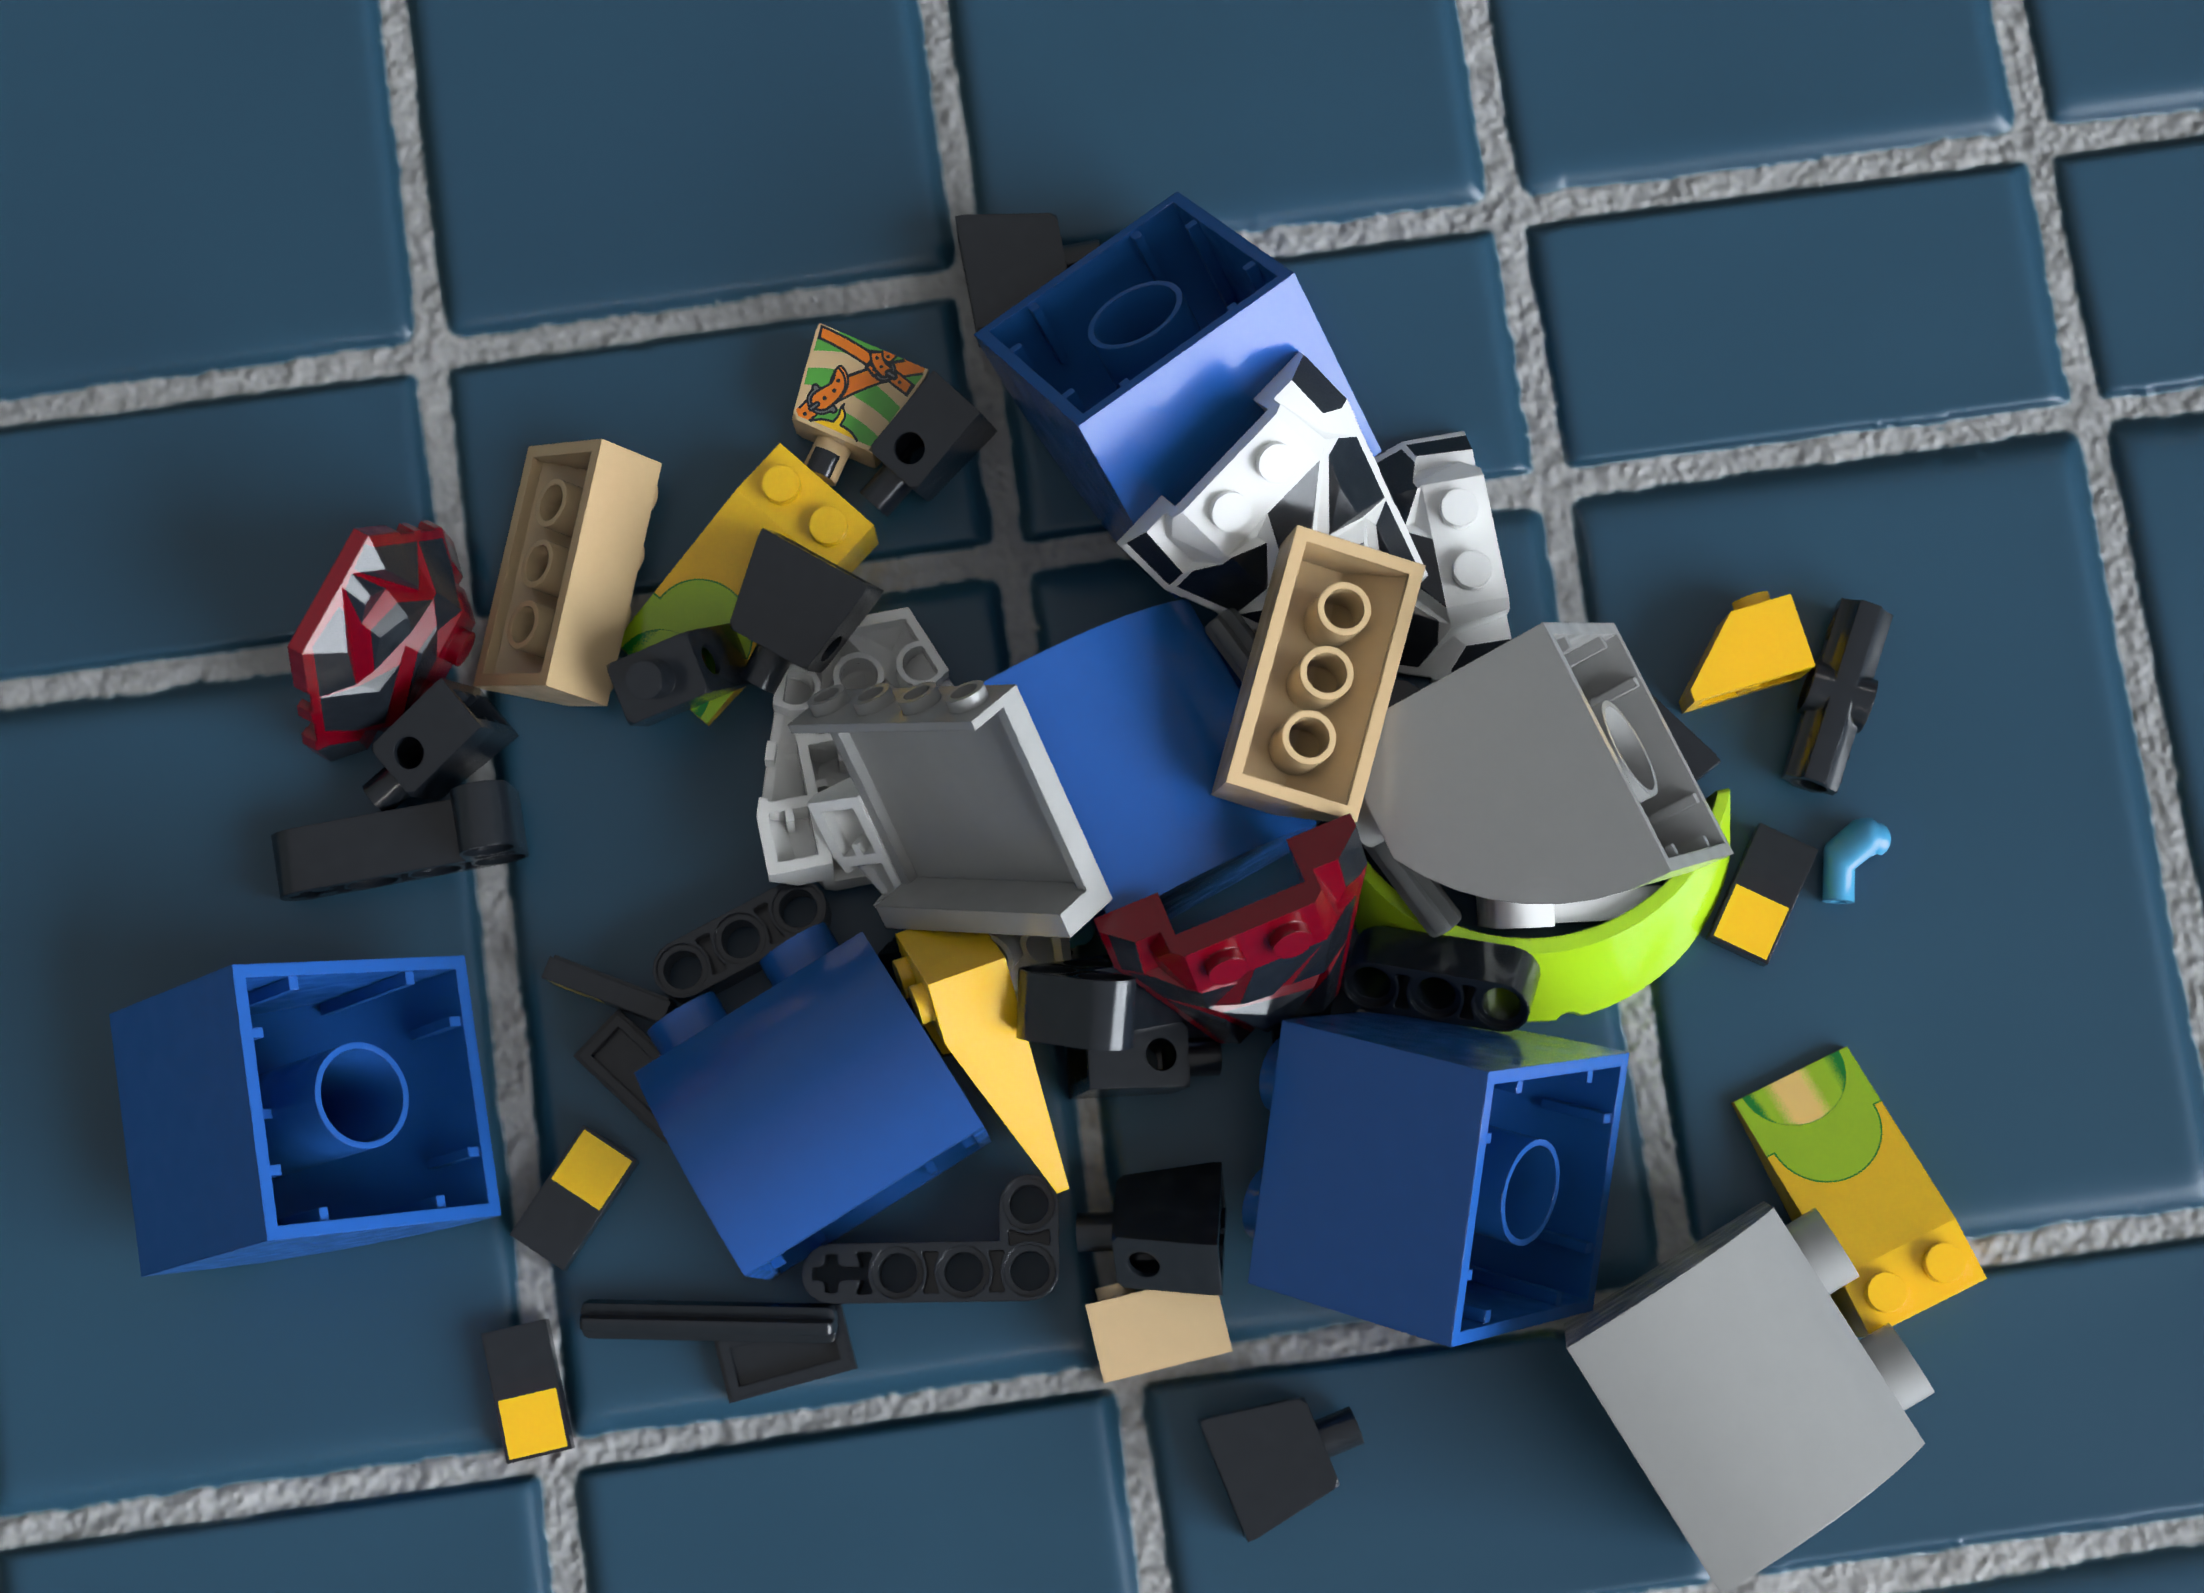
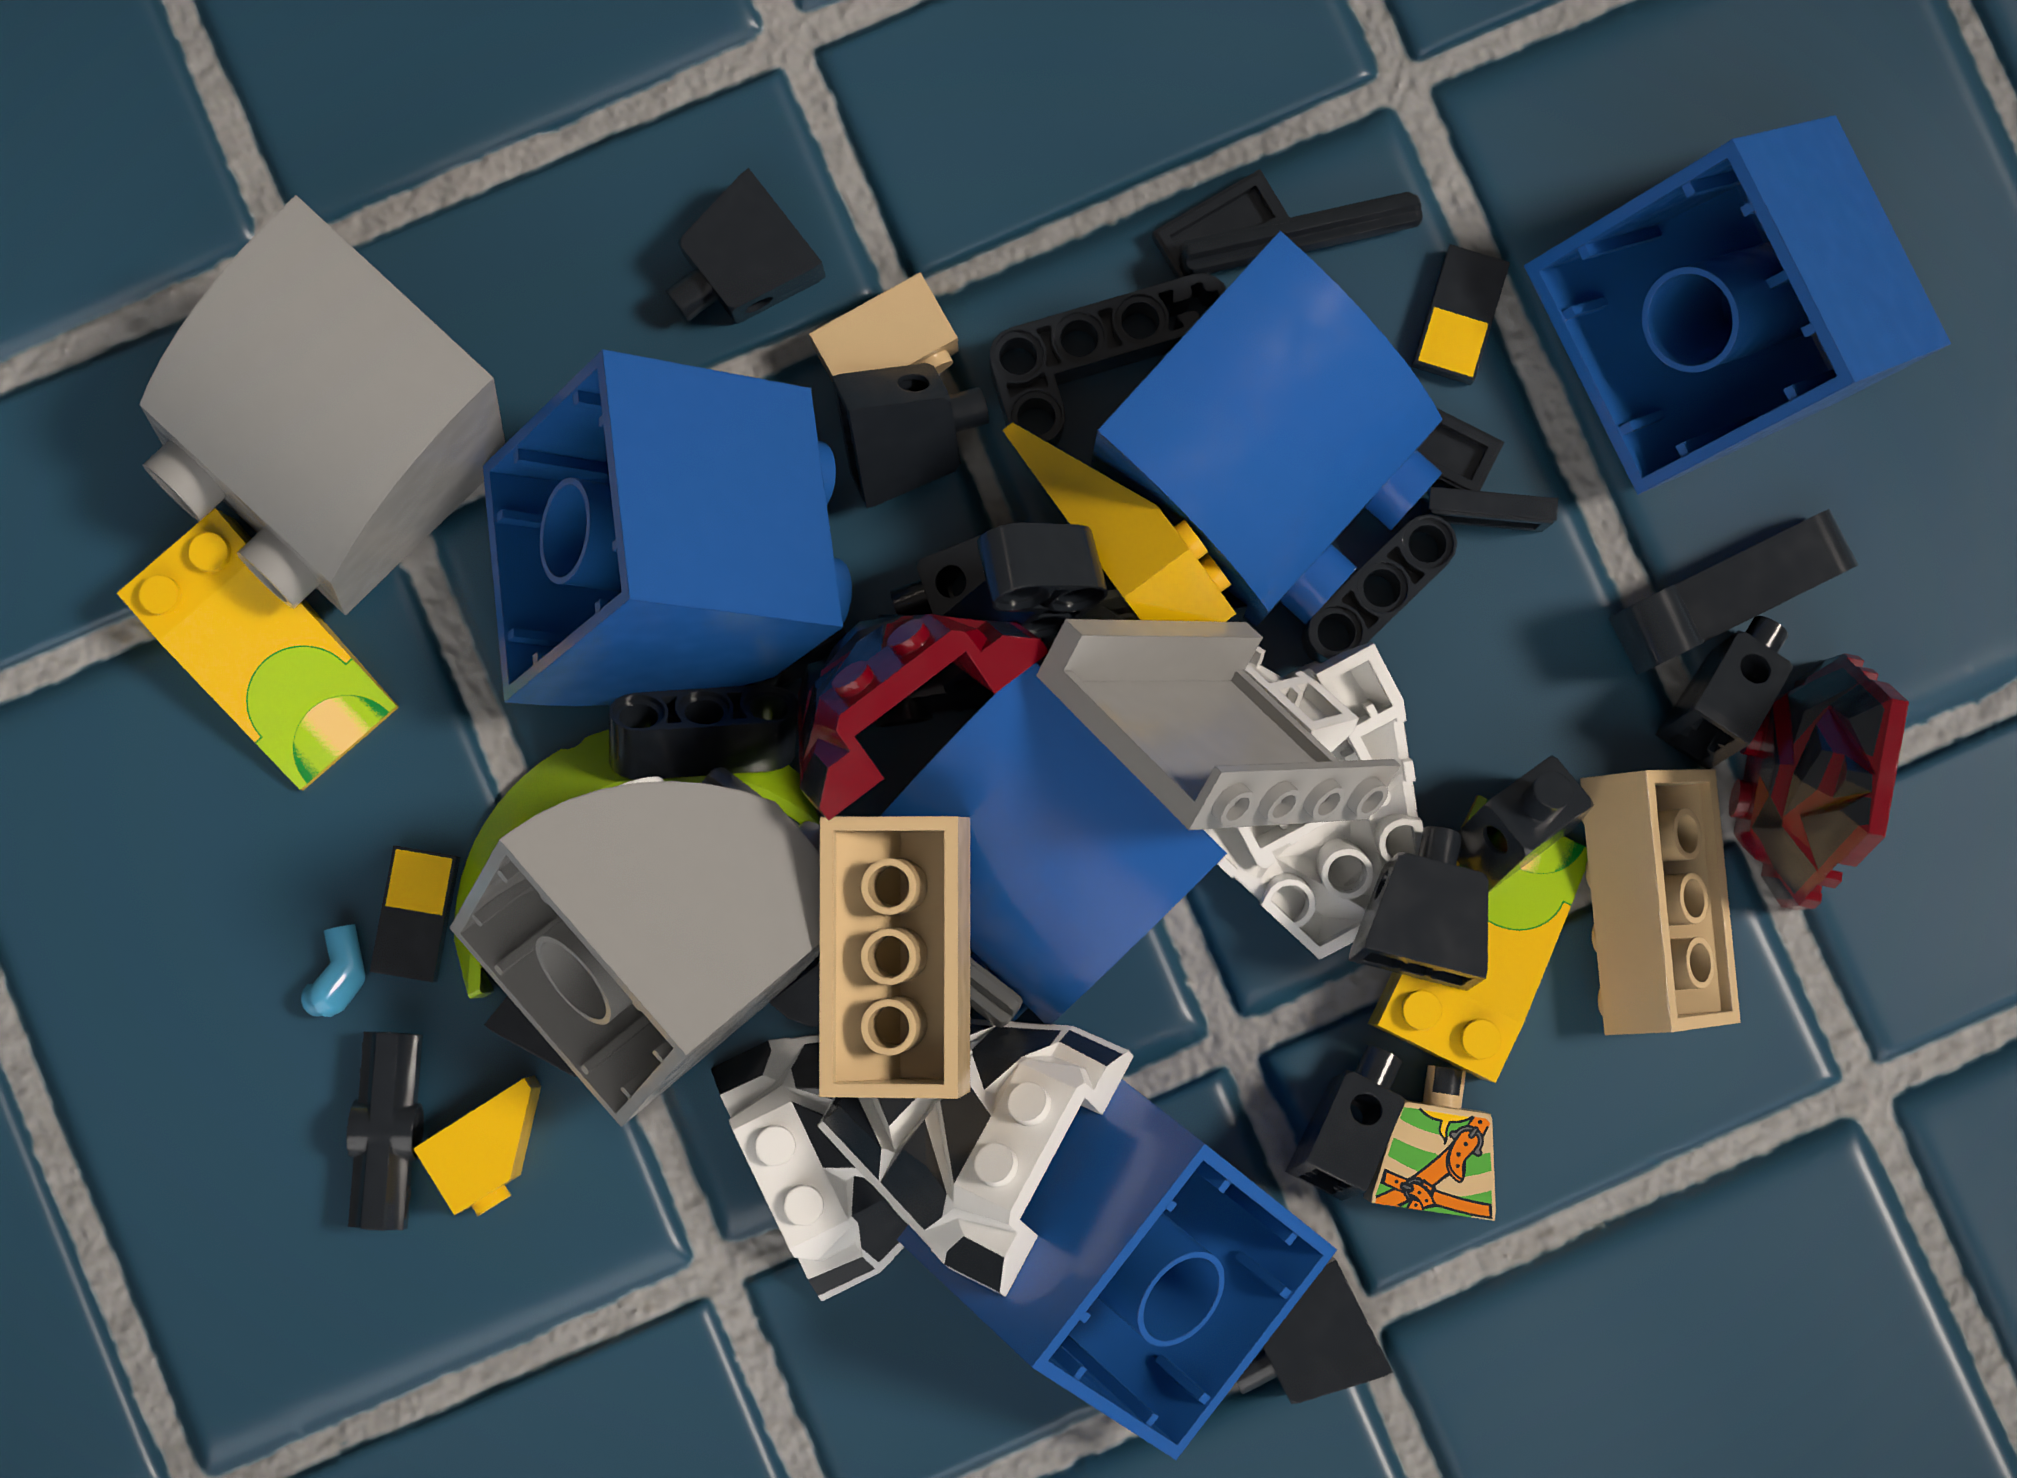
camera: 165 degrees right, 5 degrees up
black tile [481,1319,575,1464] -> none

